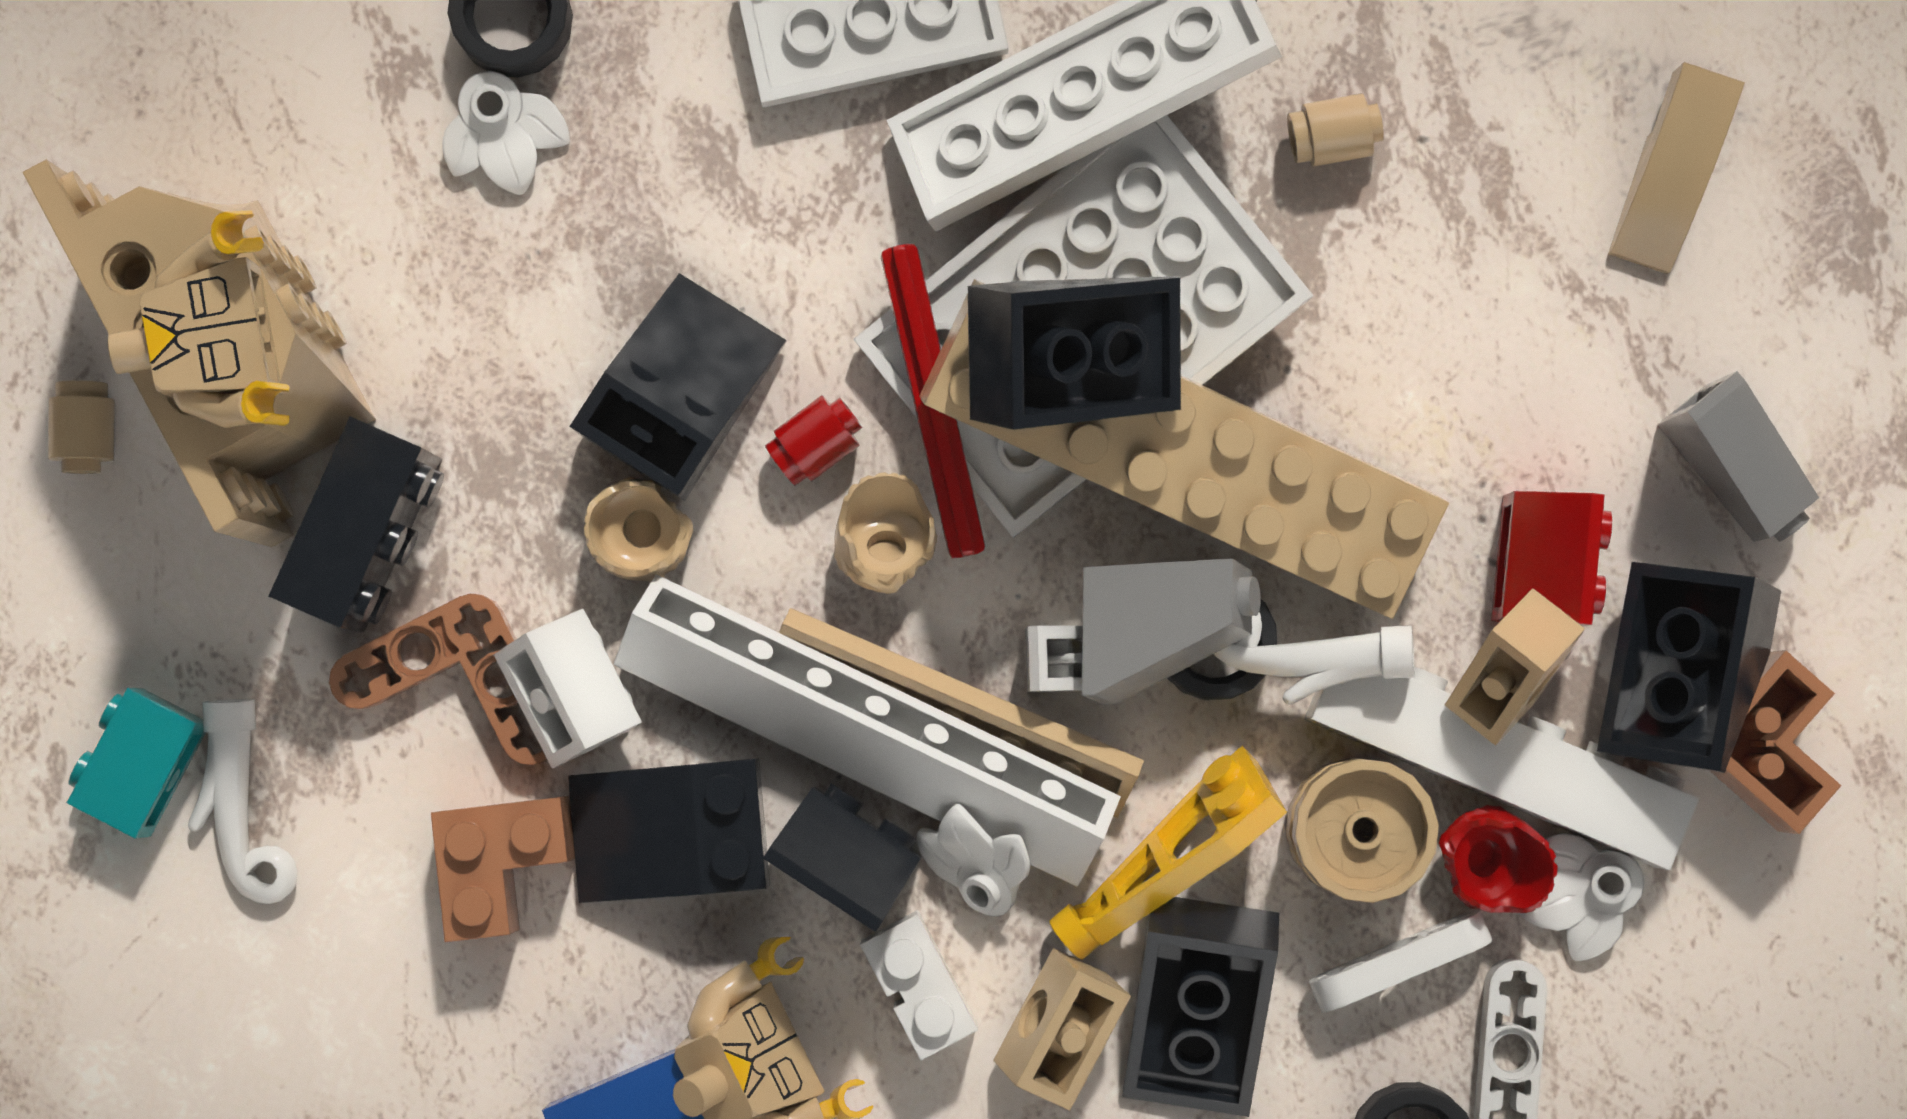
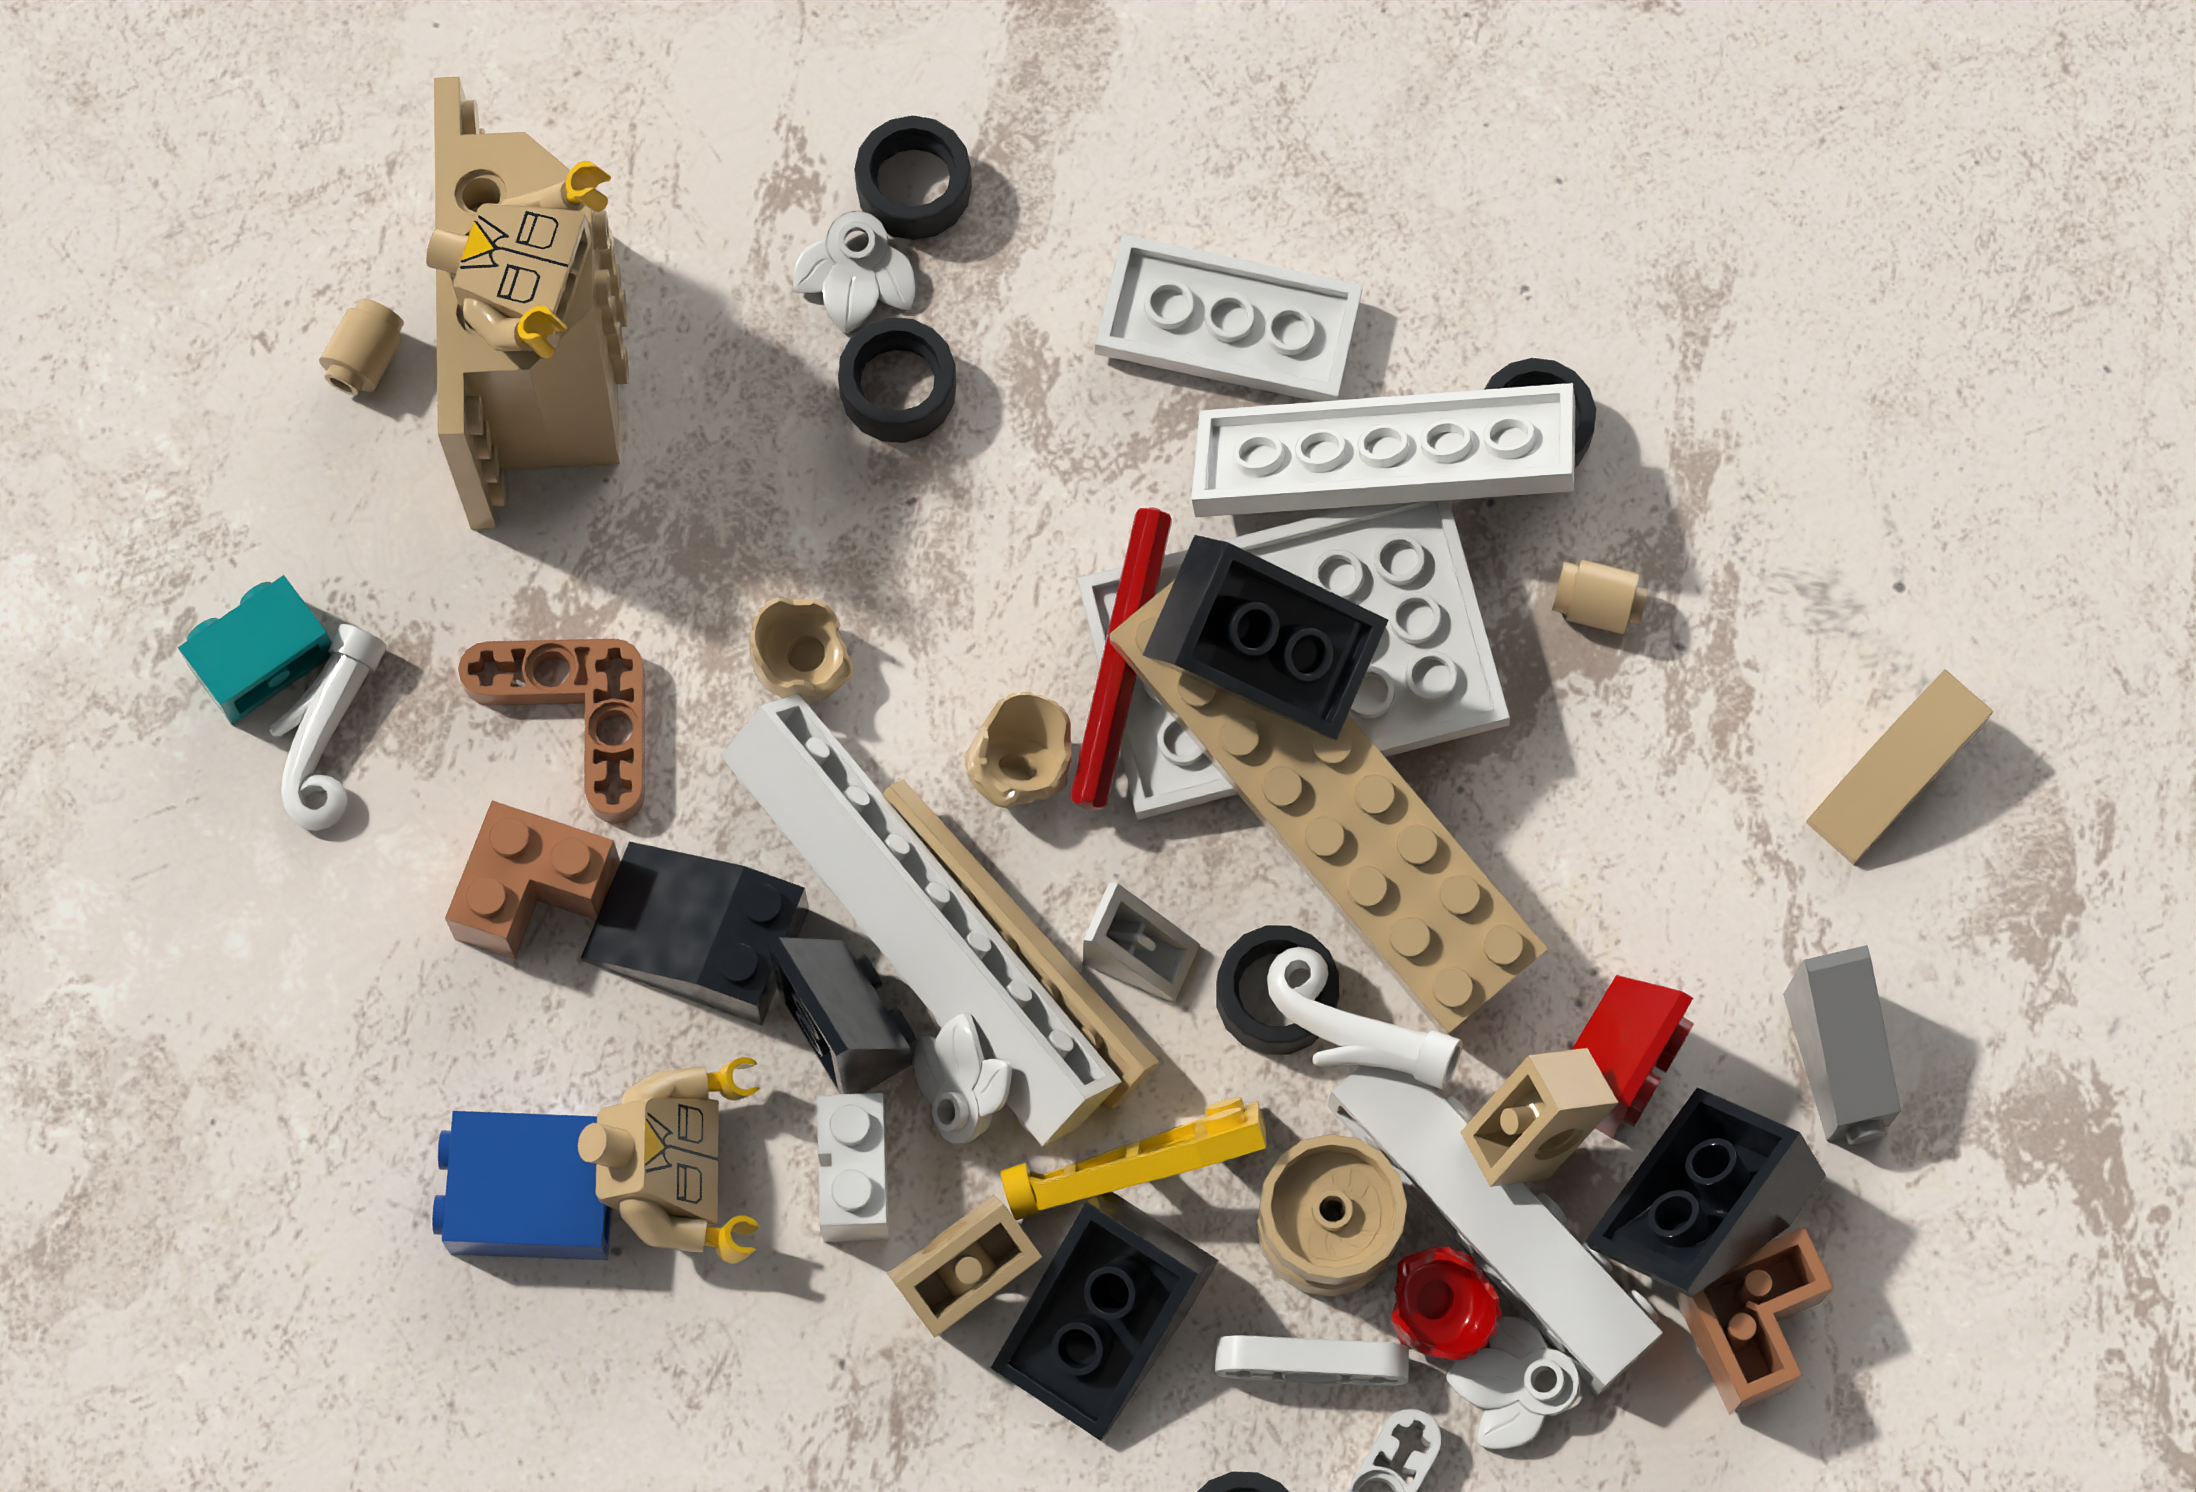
camera: 30 degrees right, 15 degrees down
black brick [268,416,444,632] -> none
white brick [493,609,642,769] -> none
black slope [569,273,787,501] -> none
red brick [765,395,863,486] -> none
light grey slope [1082,558,1261,705] -> none
none -> black tyre [838,317,957,443]

